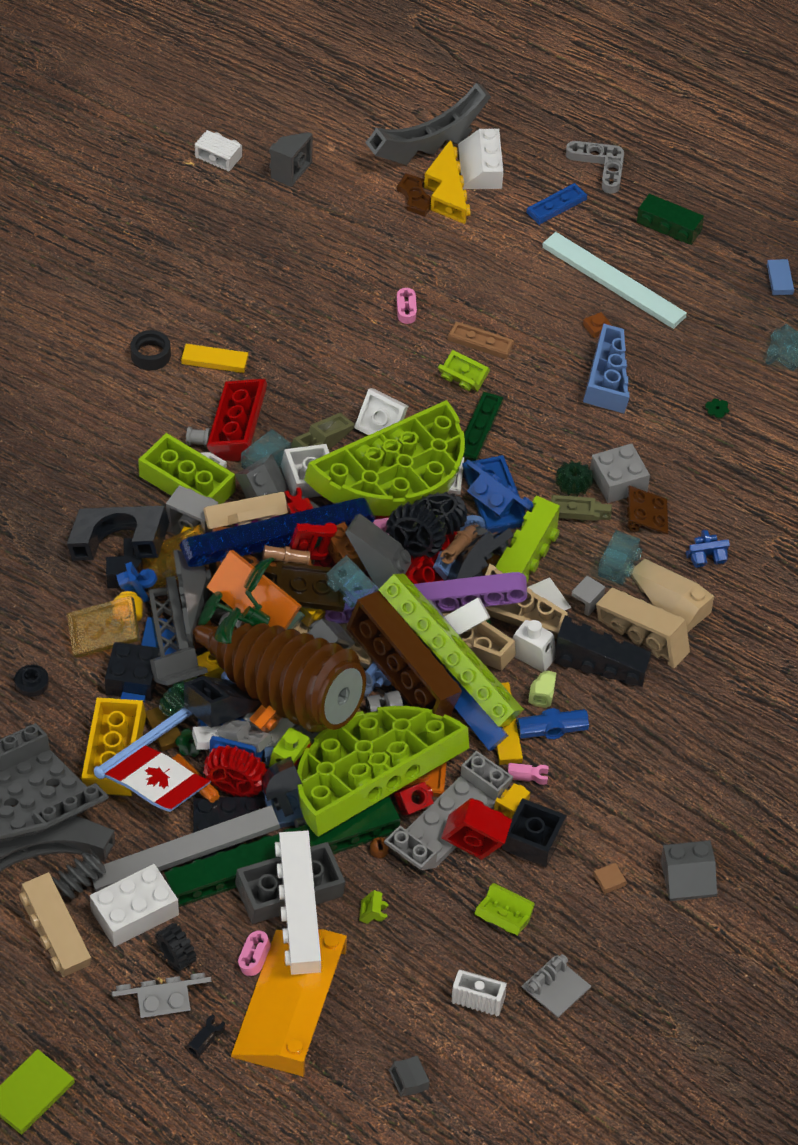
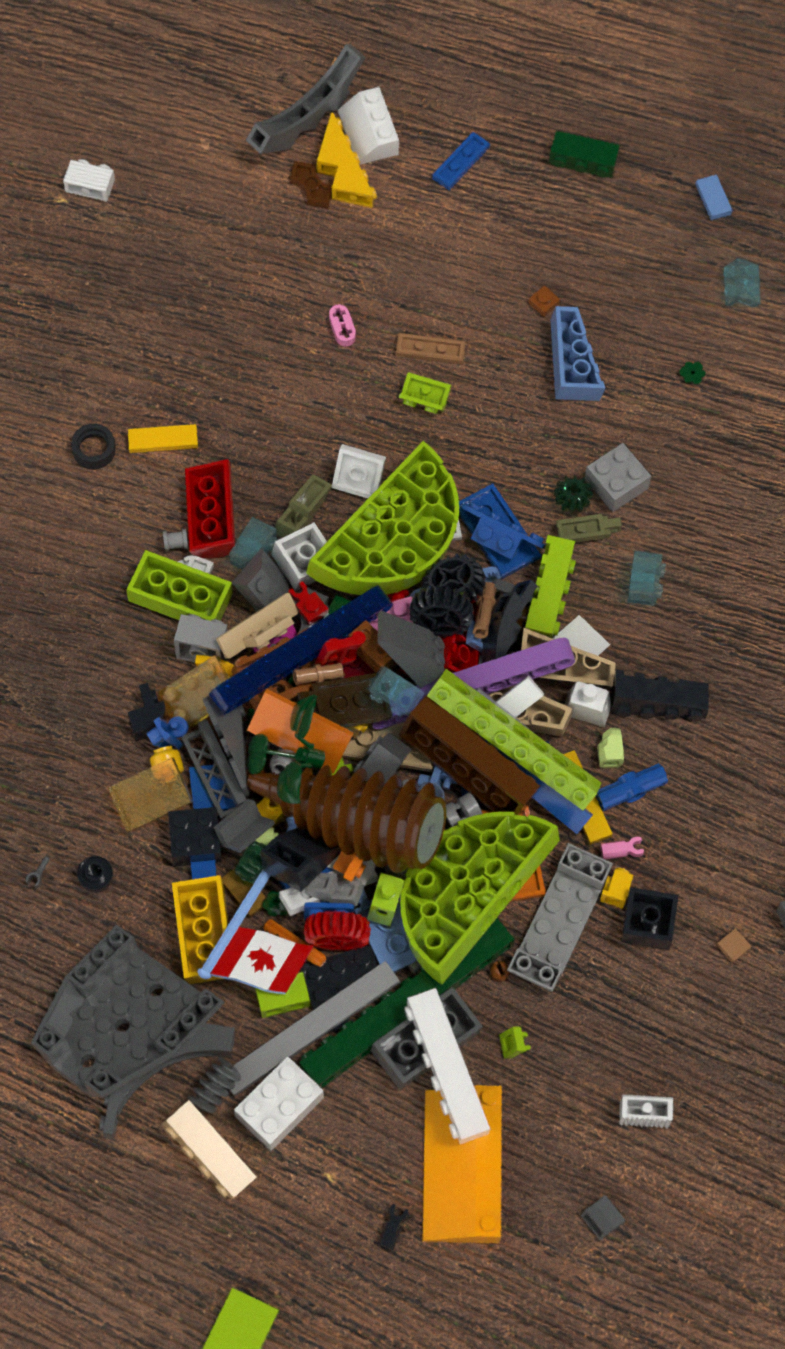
camera: 15 degrees left, 15 degrees up
black arch [67,505,170,561] -> none
light grey bracket [111,972,212,1018] -> none
black tyre [155,923,197,971] -> none
bright pink beam [238,931,271,976] -> none
black brick [263,757,303,817] -> none
dark grey slope [269,132,313,187] -> none
red brick [393,781,434,815] -> none
red brick [441,798,512,860] -> none
dark green tile [463,391,504,461] -> none
lime bracket [475,883,535,936] -> none
light grey hinge [521,954,591,1018] -> none
light aqua tile [542,232,687,329] -> none
light grey beam [566,141,624,194] -> none
light grey panel [572,576,605,616] -> none
tan wedge [596,588,690,668] -> none
reddish brown hinge [627,485,668,534] -> none
tan wedge [629,559,714,633] -> none
blue hips [686,530,730,568] -> none
none -> lime brick [255,972,310,1018]

